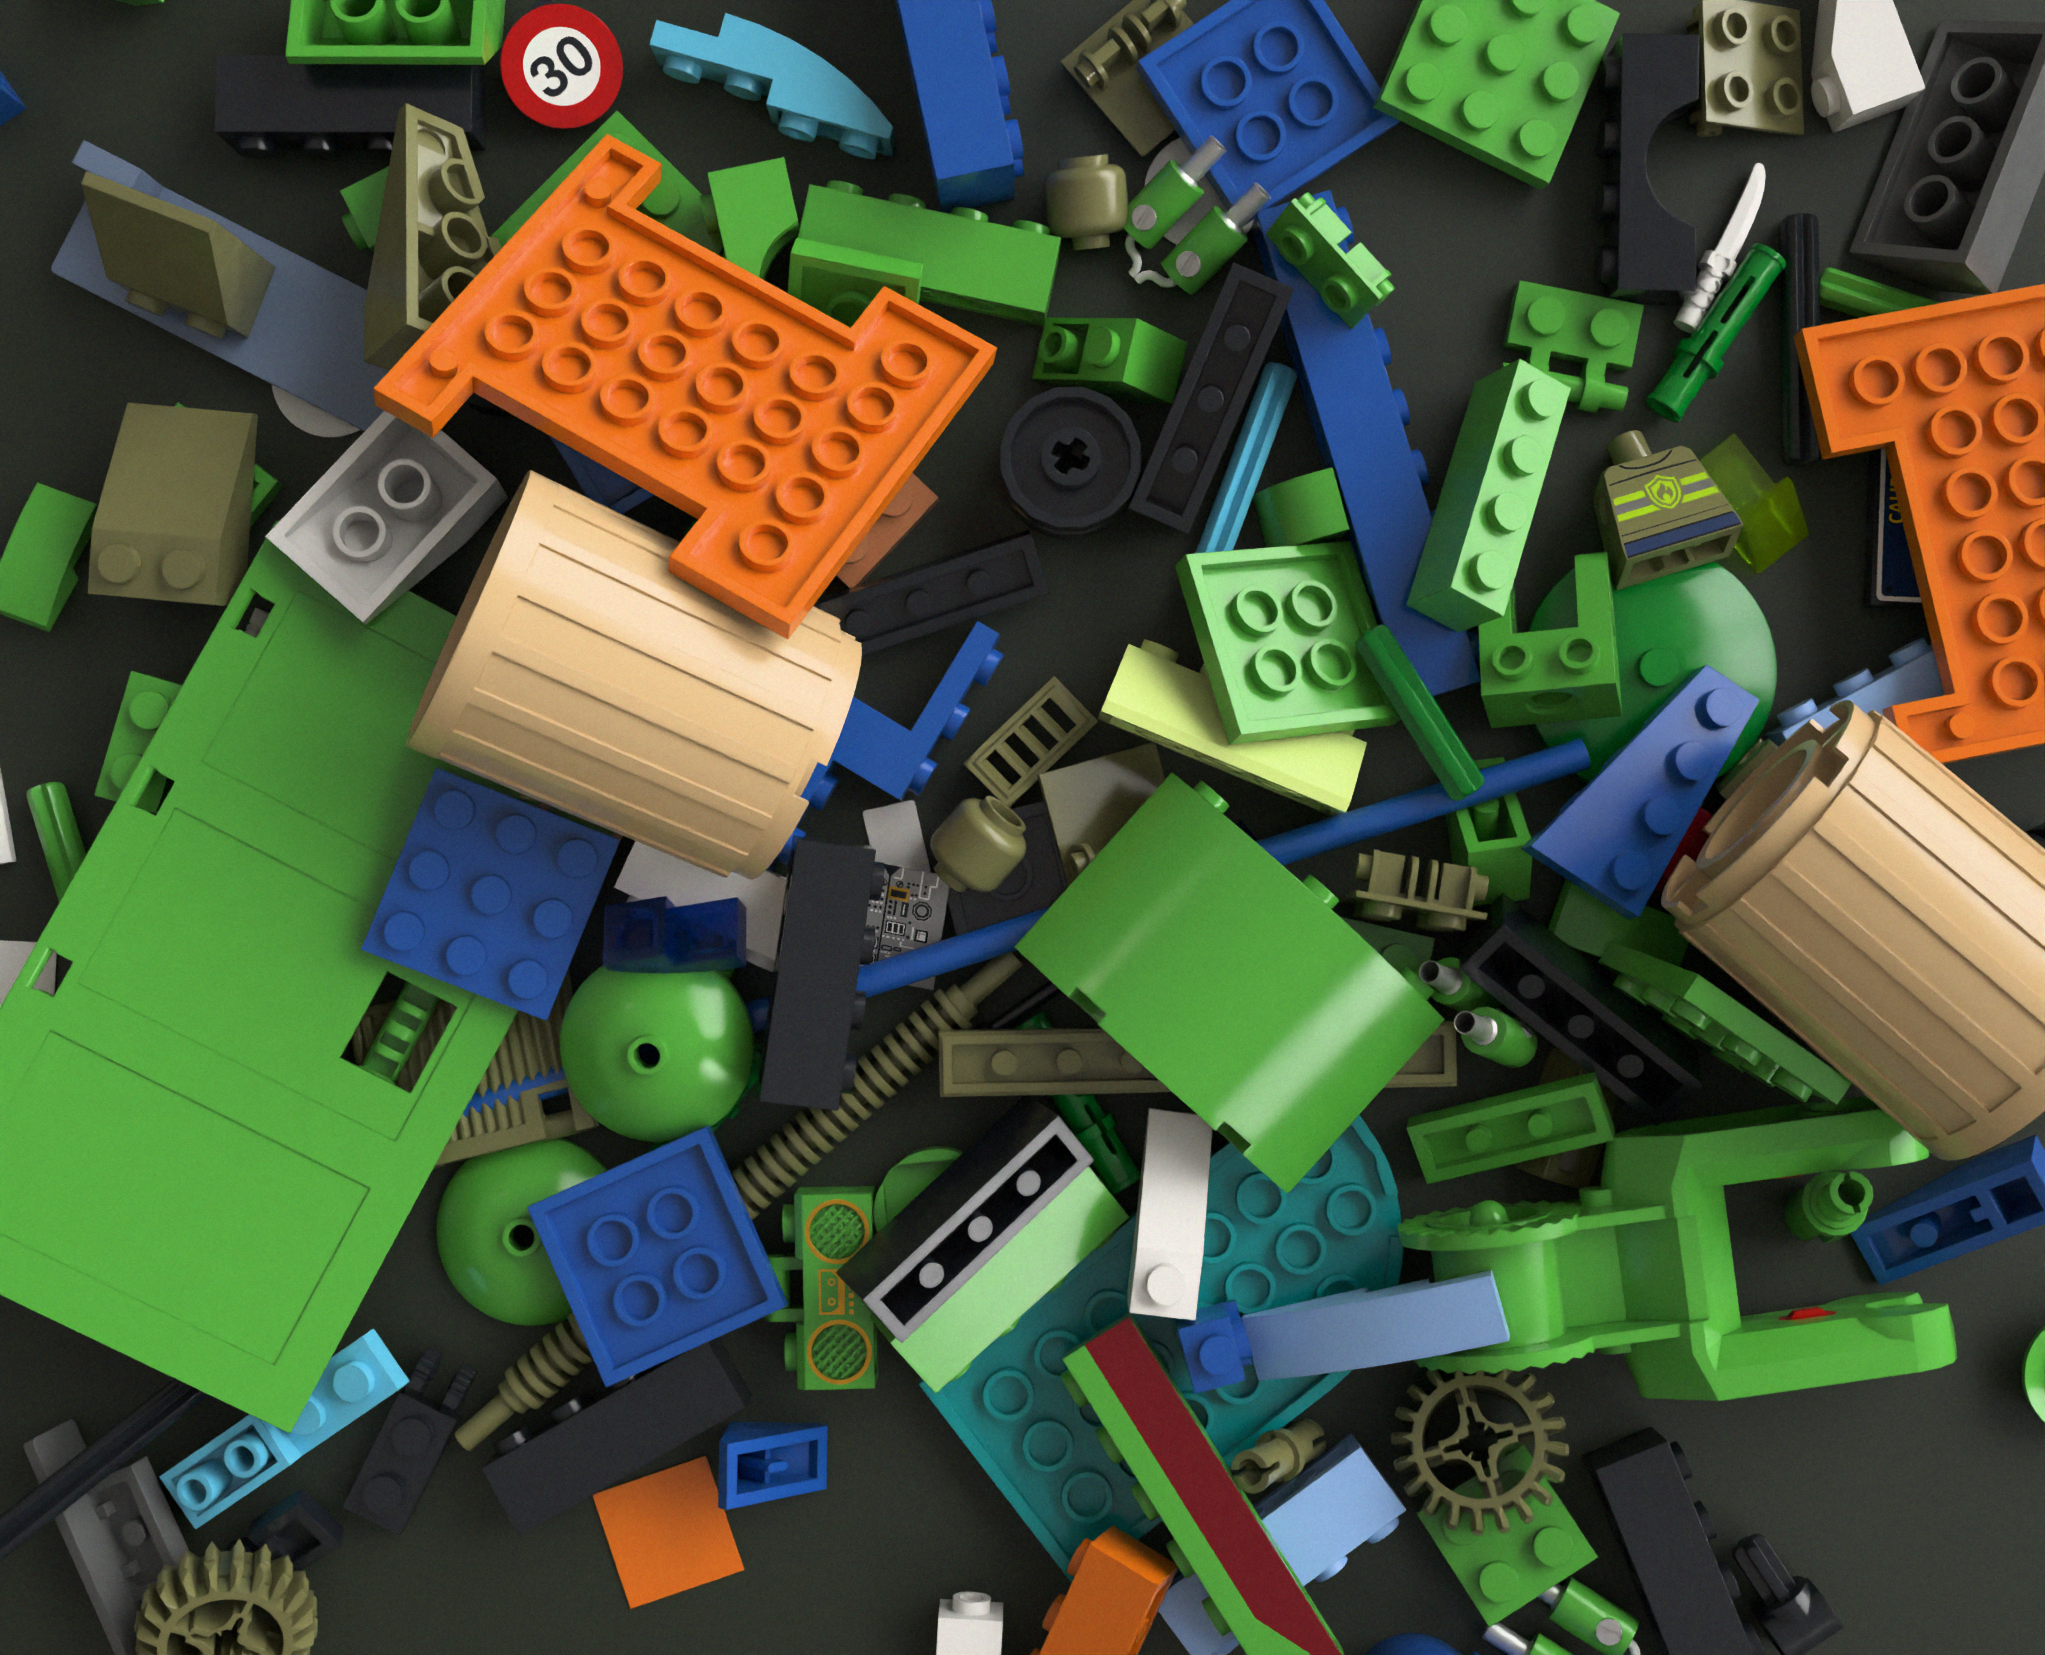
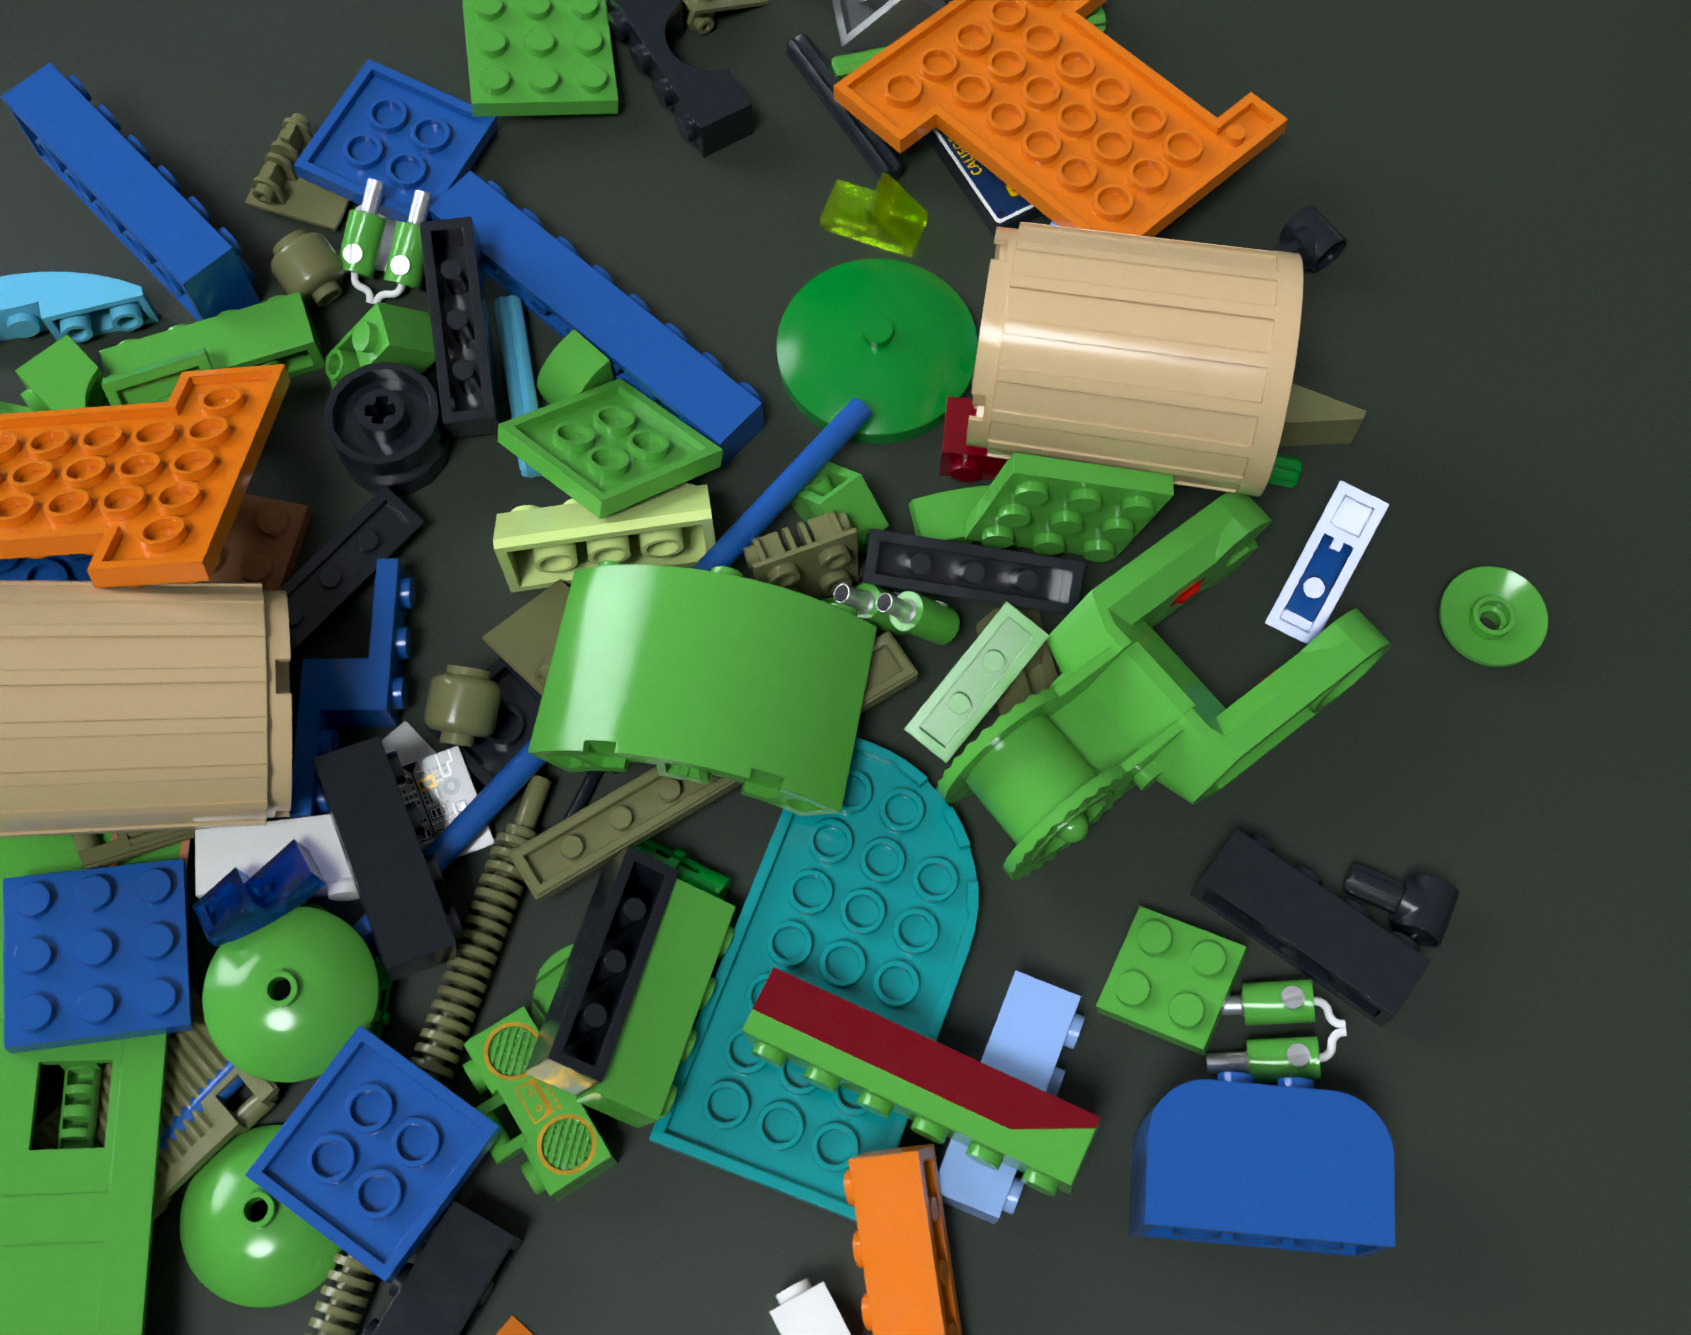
camera: 30 degrees left, 20 degrees down
blue slope [718,1421,828,1510] -> none
olive slope [963,676,1098,807] -> none
white slope [1126,1108,1212,1320] -> none
blue brick [1174,1299,1253,1394] -> none
olive pin [1231,1418,1326,1494] -> none
light blue slope [1241,1270,1510,1381] -> none
bright green hinge [1266,192,1396,329] -> none
green axle [1355,625,1485,802] -> none
olive gear [1391,1369,1569,1536] -> none
bright green brick [1407,359,1571,633] -> none
bright green brick [1479,551,1622,728] -> none
bright green plate [1500,280,1644,413] -> none
blue wing [1521,665,1759,919] -> none
olive torso [1593,430,1743,591] -> none
green pin [1645,243,1786,423] -> none
white piece [1674,163,1766,333] -> none
bright green arm [1785,1171,1874,1243] -> none

